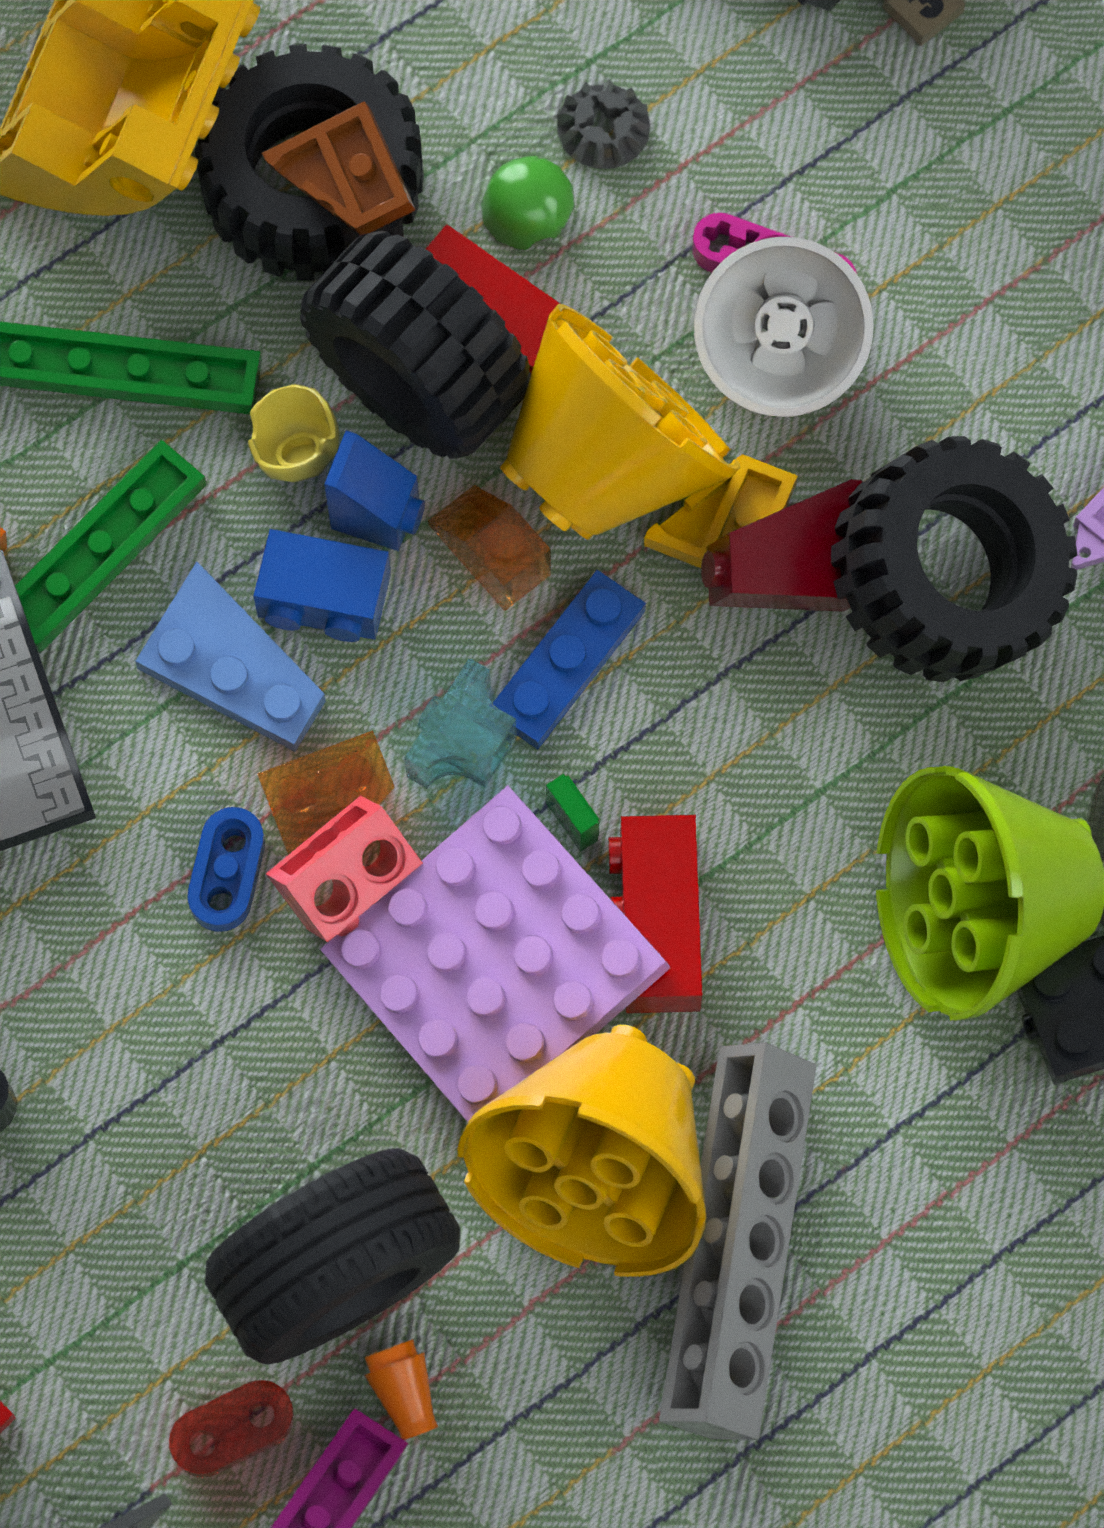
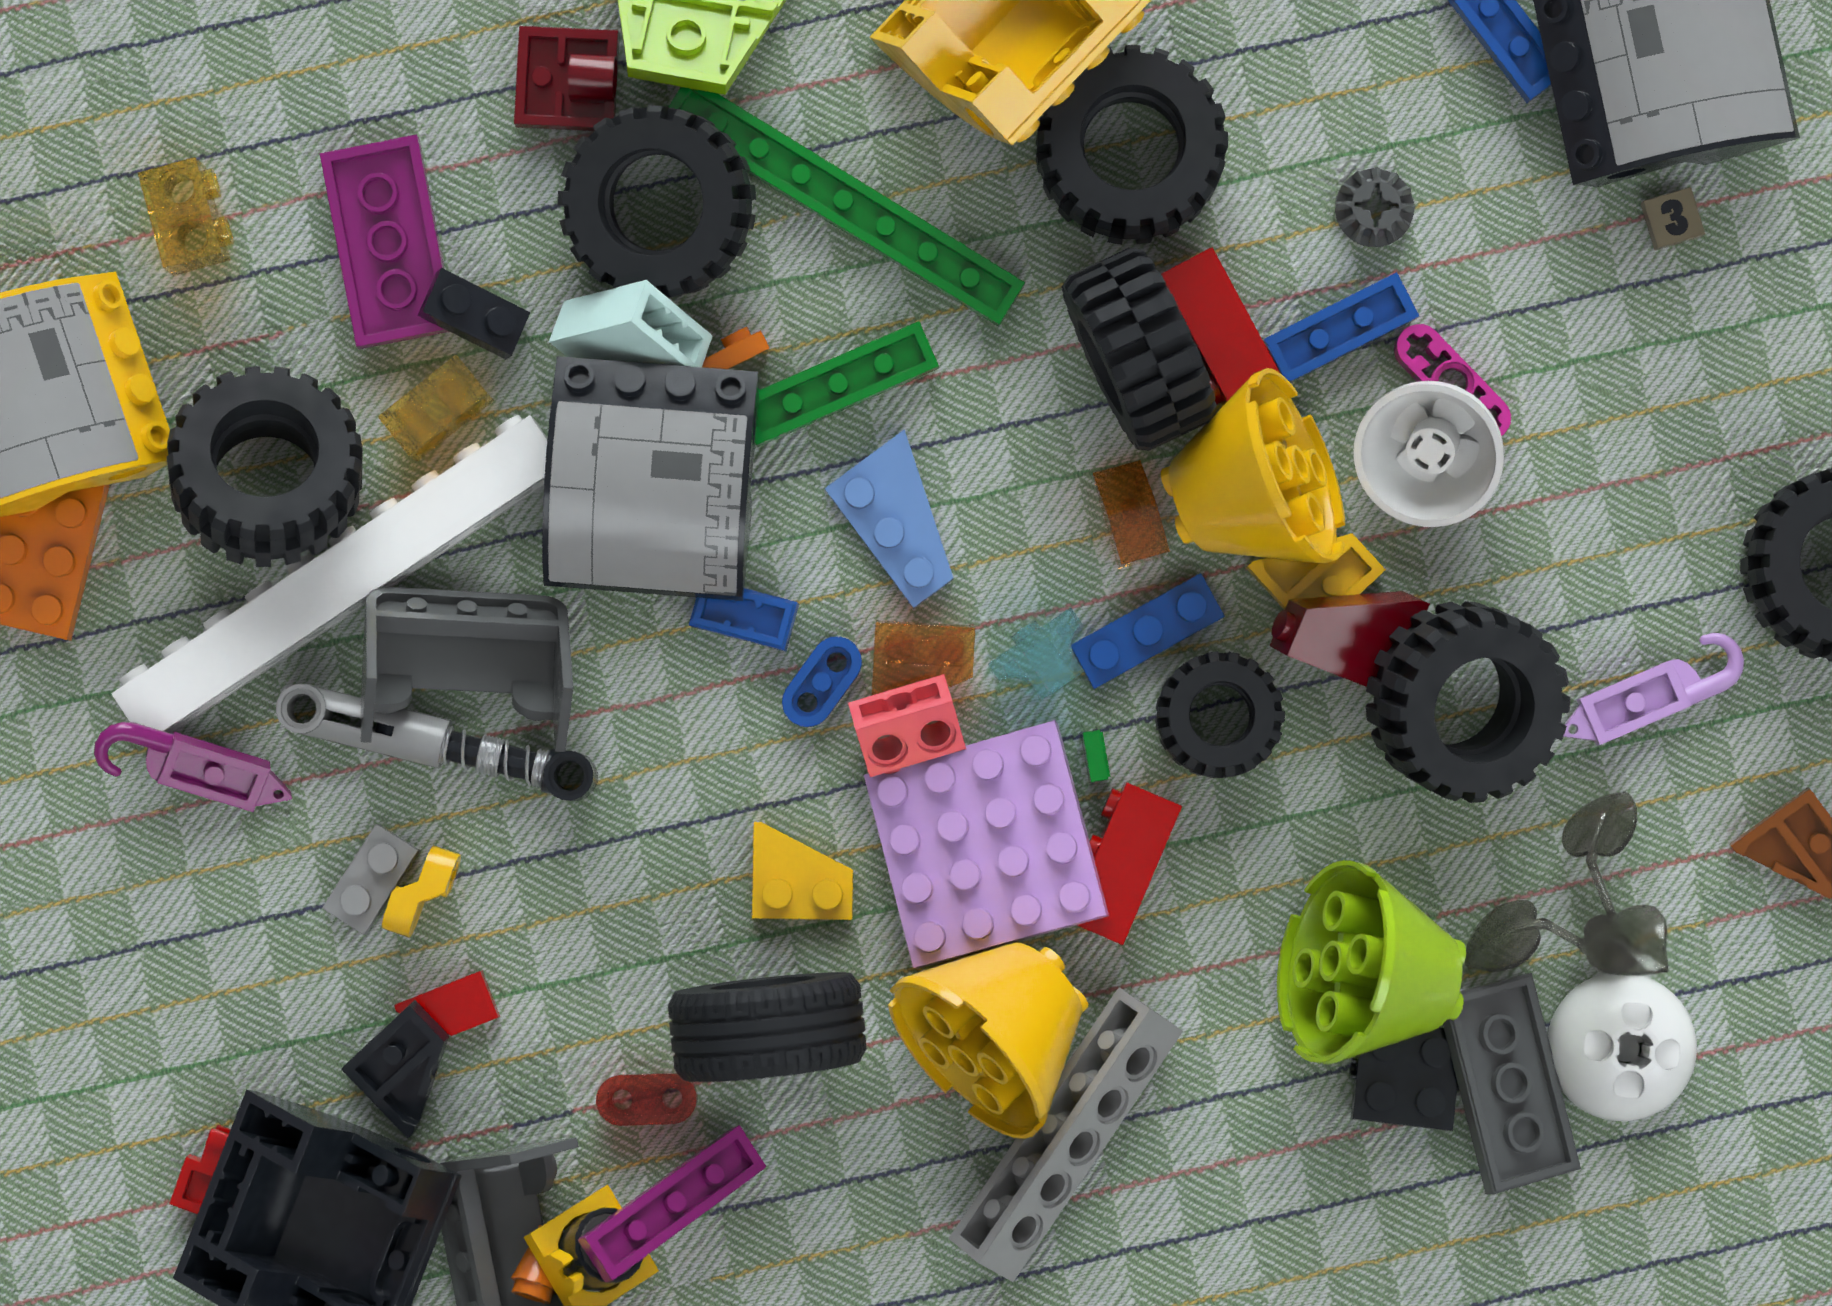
camera: 30 degrees right, 15 degrees up
light yellow hair [248,384,339,482] -> none
blue brick [253,529,391,642] -> none
dark orange wing [262,101,416,235] -> none
blue slope [324,430,425,551] -> none
orange cone [364,1339,438,1440] -> none
bright green hair [480,156,575,250] -> none
none -> blue plate [689,588,799,652]
none -> yellow wing [752,822,853,920]
none -> black tyre [1155,651,1285,779]
none -> blue plate [1263,272,1419,383]

